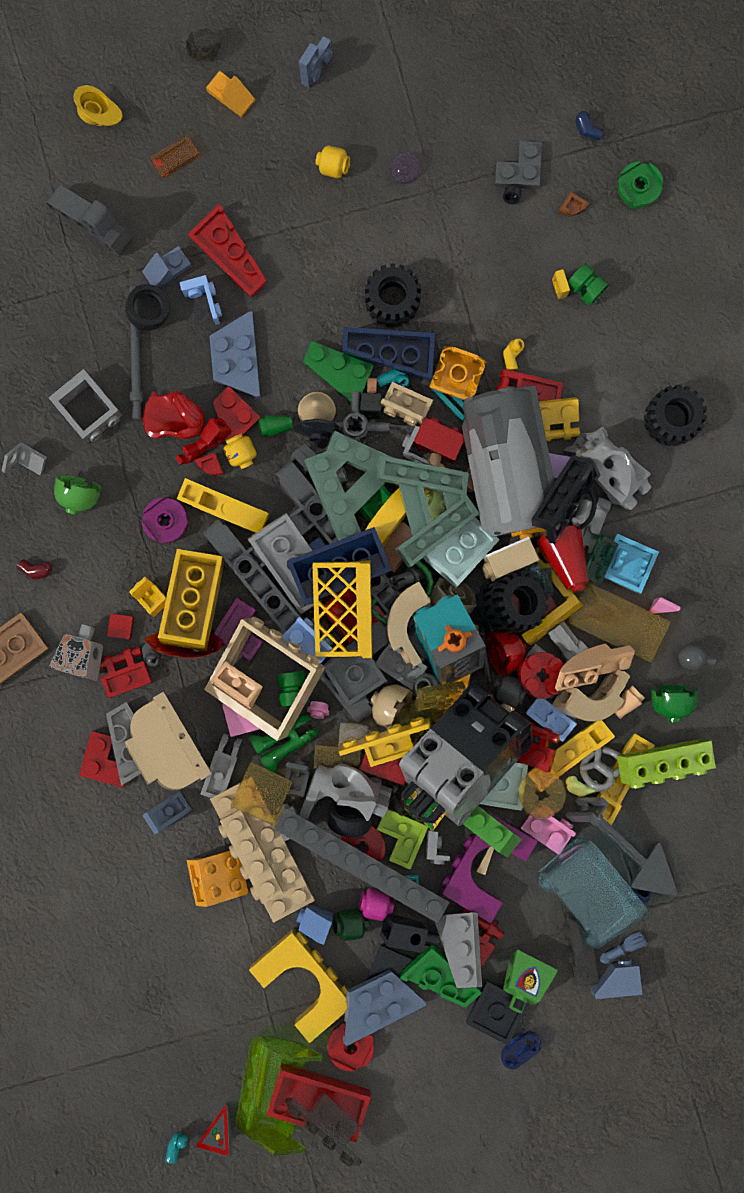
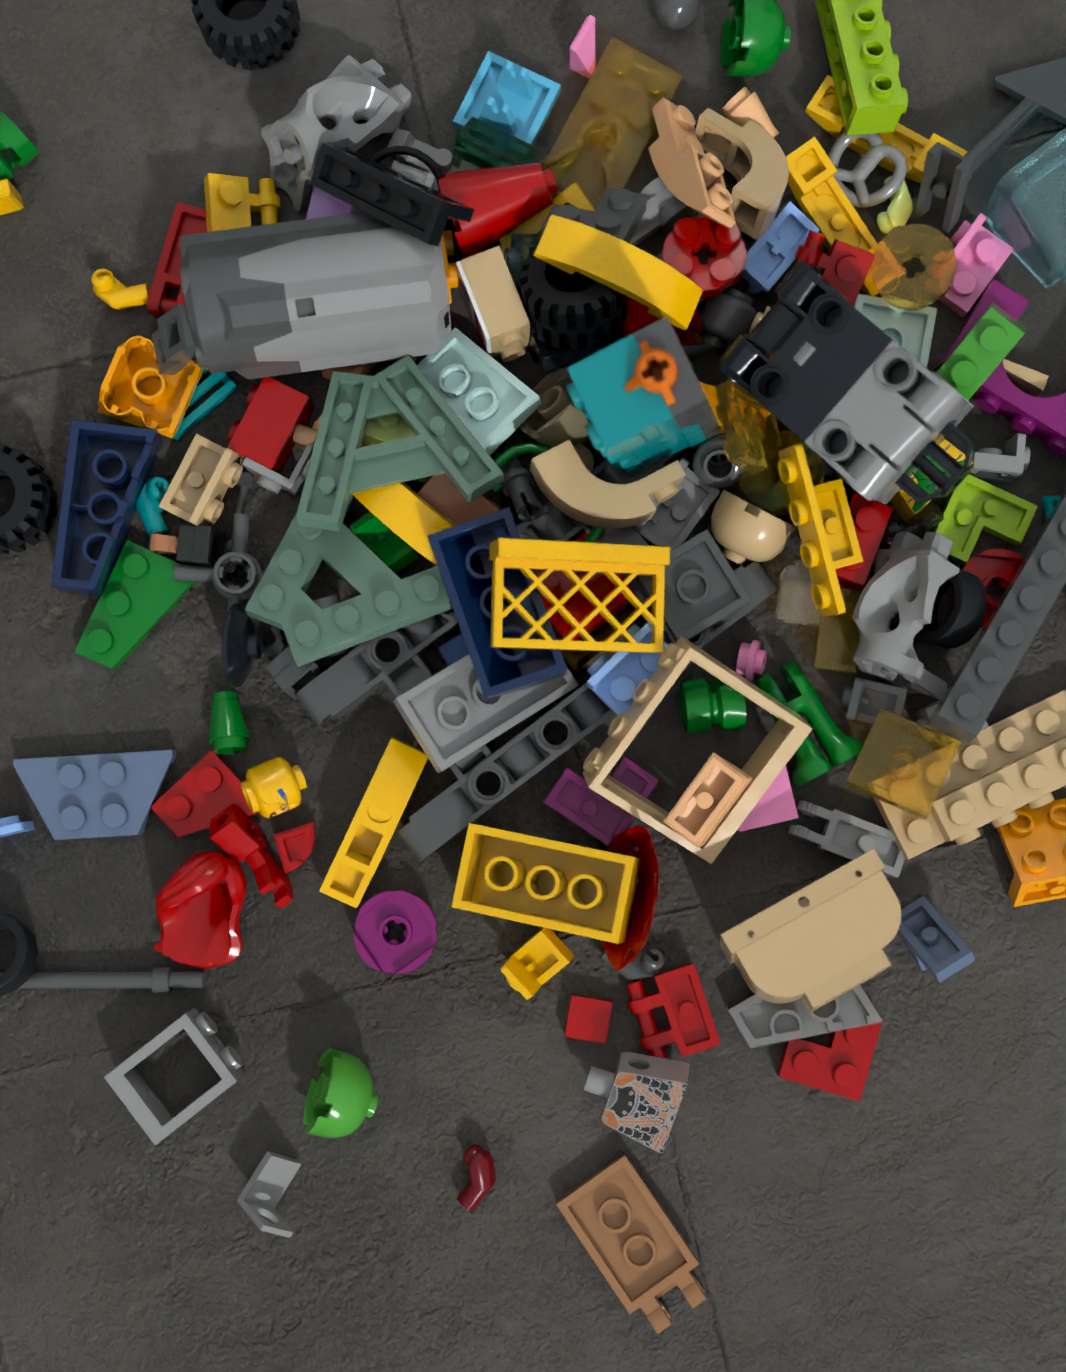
camera: 90 degrees left, 0 degrees up
tan hat [298,392,336,422] -> none
none -> dark grey slope [151,304,195,375]
none -> yellow slope [533,214,703,331]
none -> dark grey plate [540,188,647,243]

